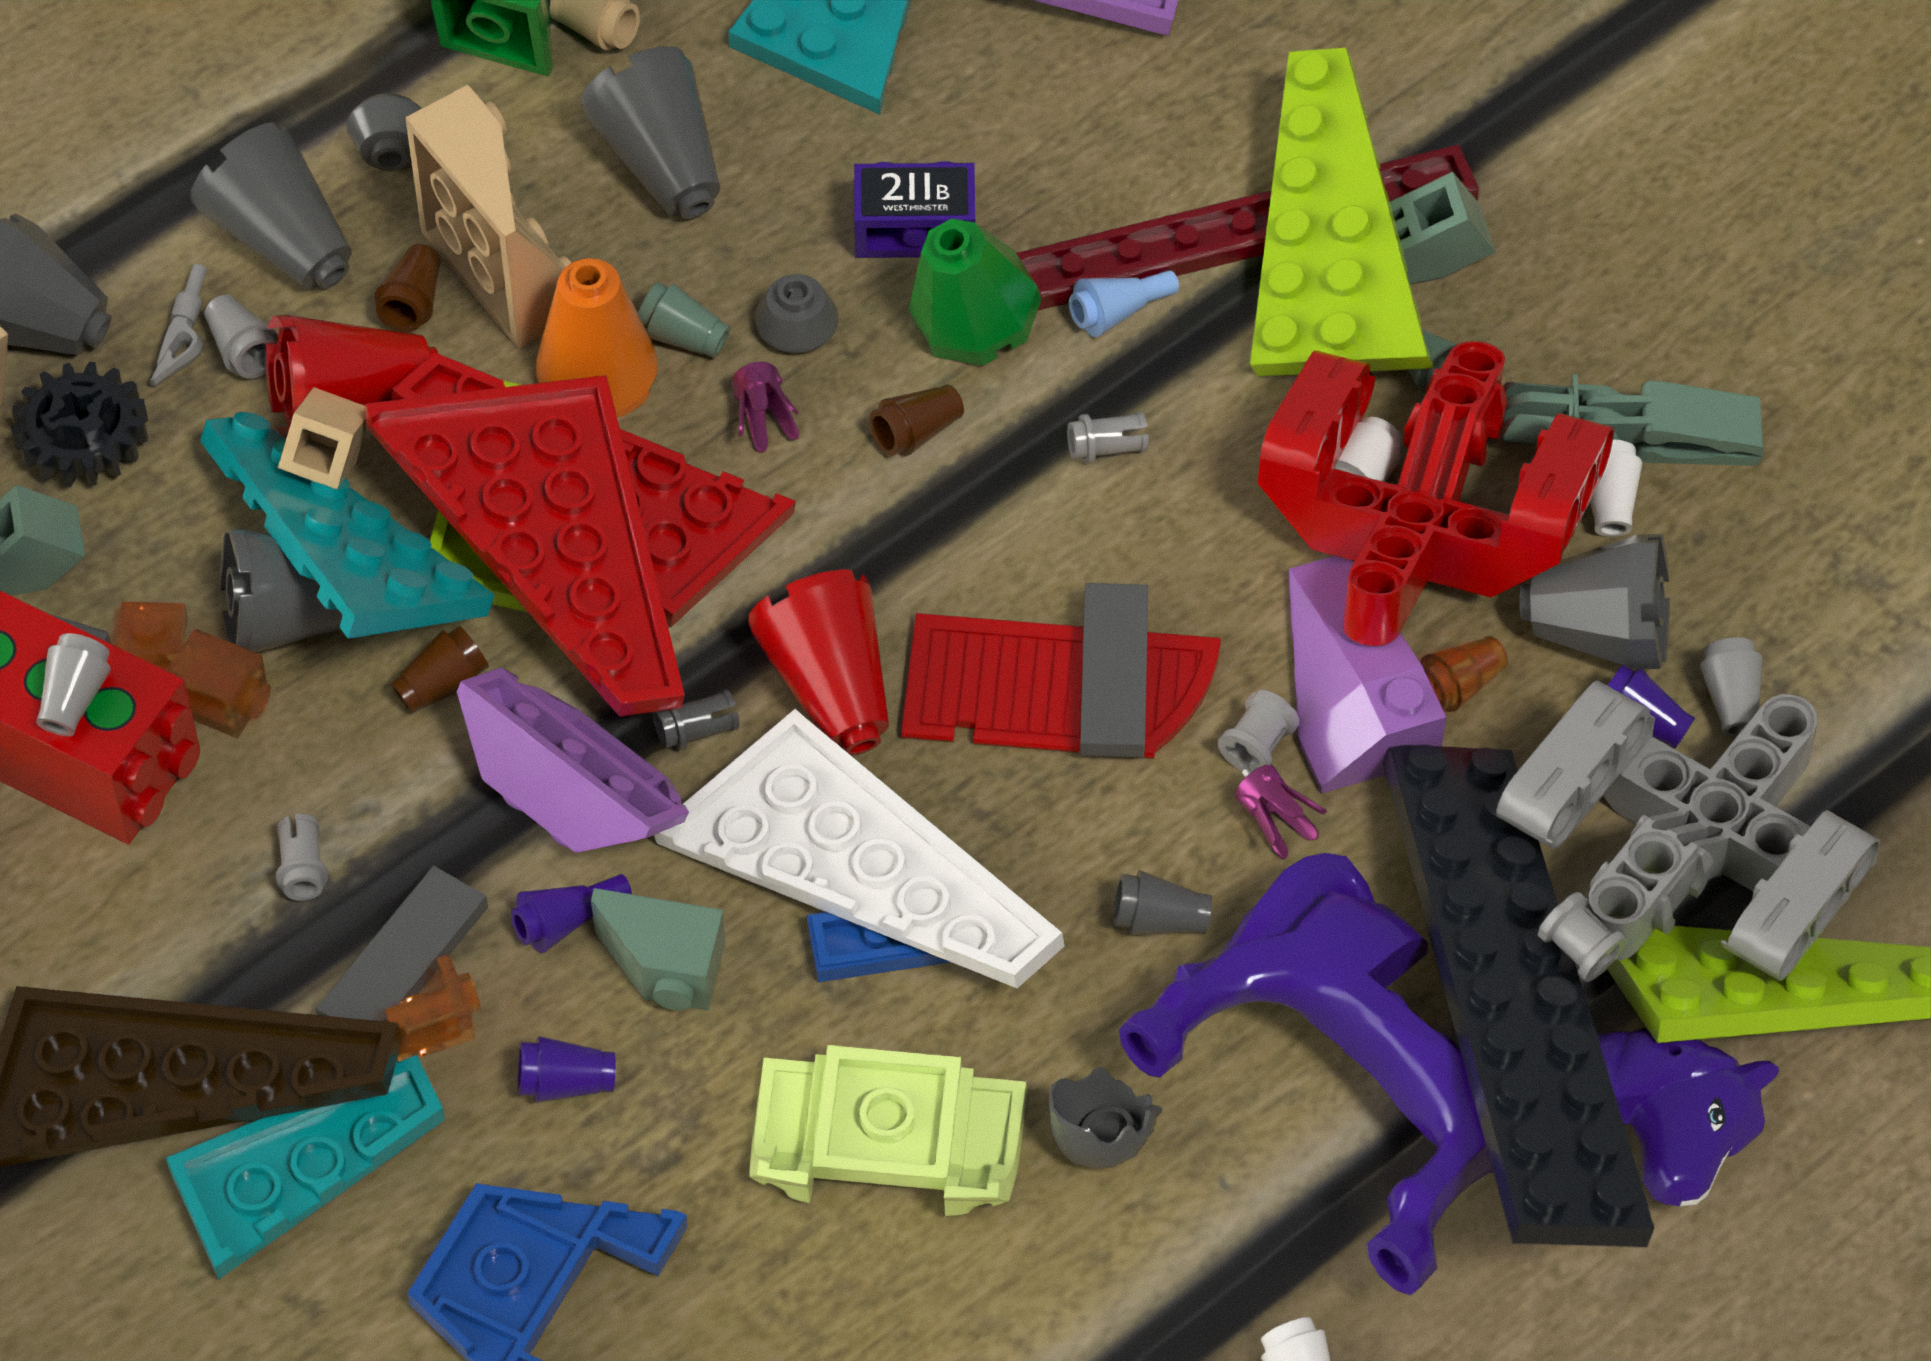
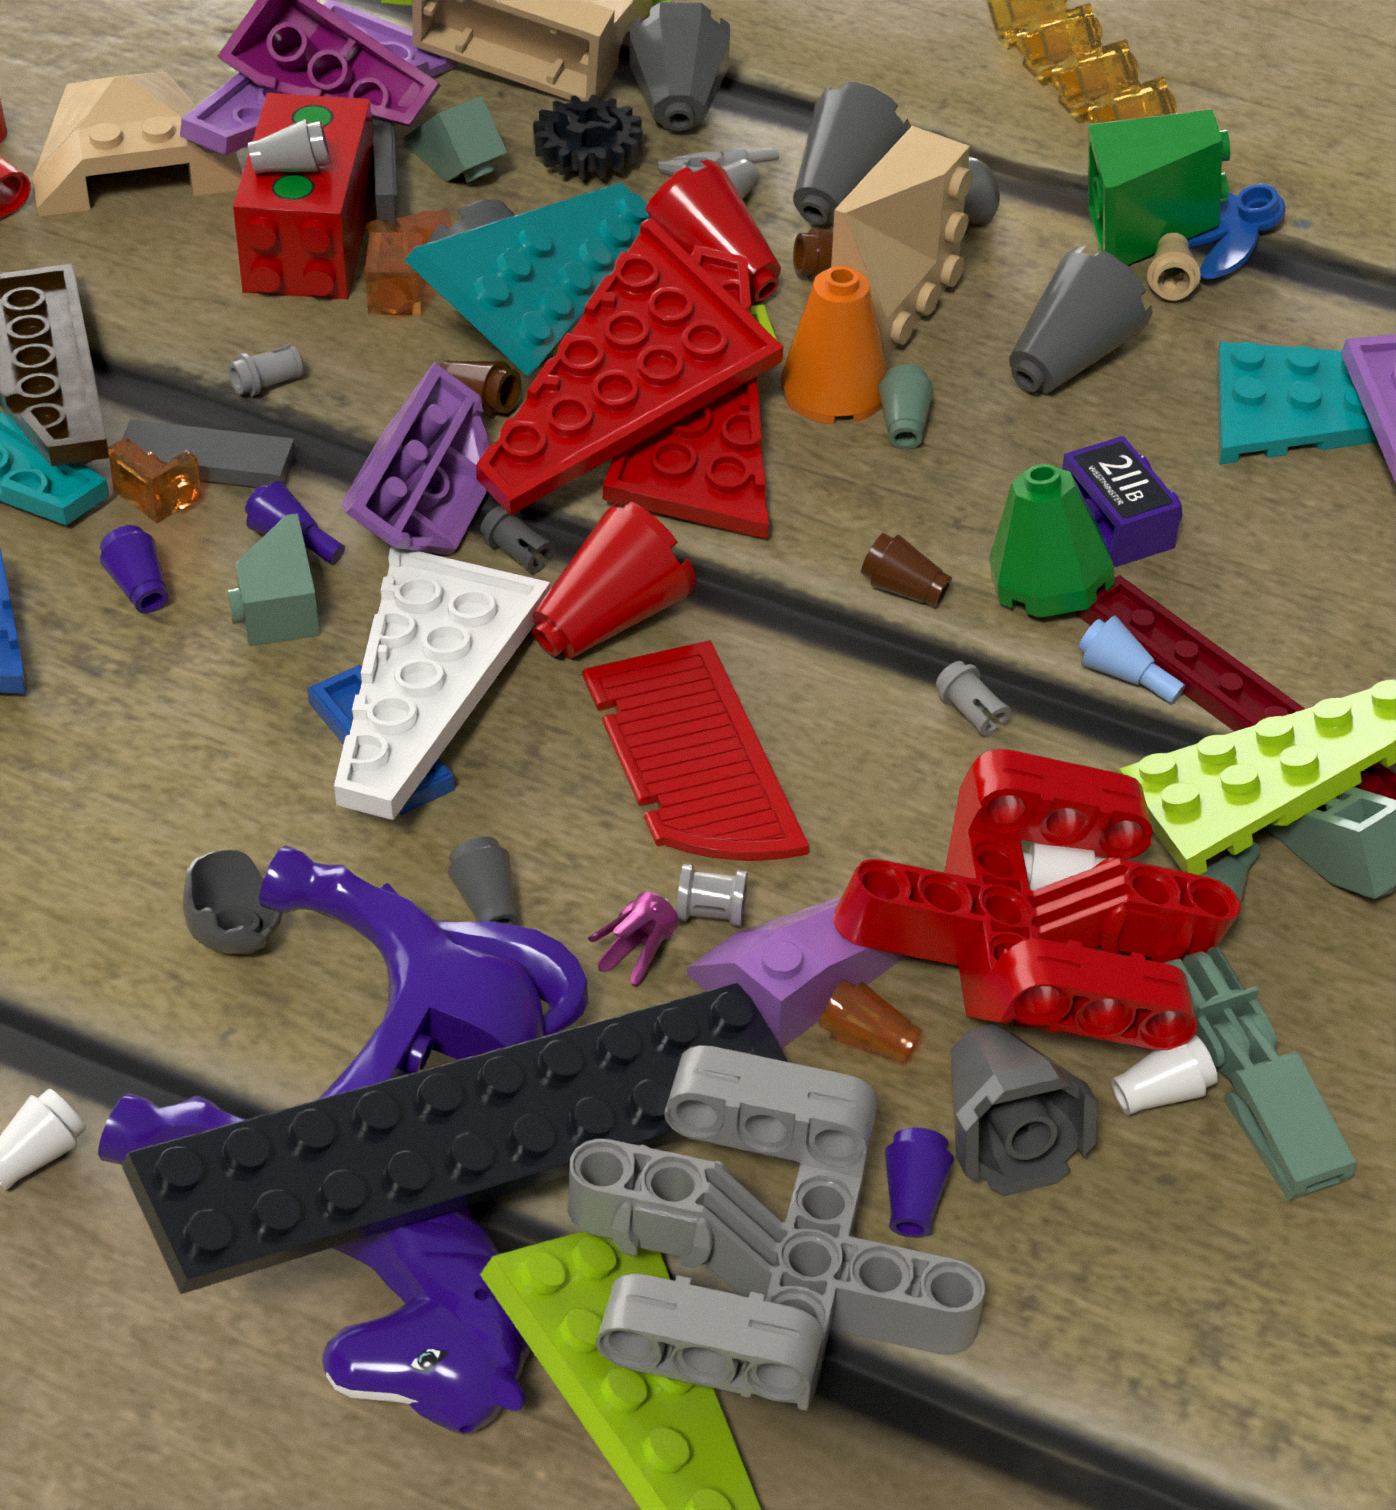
camera: 65 degrees right, 10 degrees down
tan brick [278,387,367,490] -> none
flat silver piece [732,362,799,453] -> none
yellowish green piece [749,1045,1028,1216] -> none
dark grey cone [755,274,838,353] -> none
dark grey tile [1080,583,1148,757] -> none
light grey bush [1537,892,1628,982] -> none
light grey cone [1699,637,1763,737] -> none

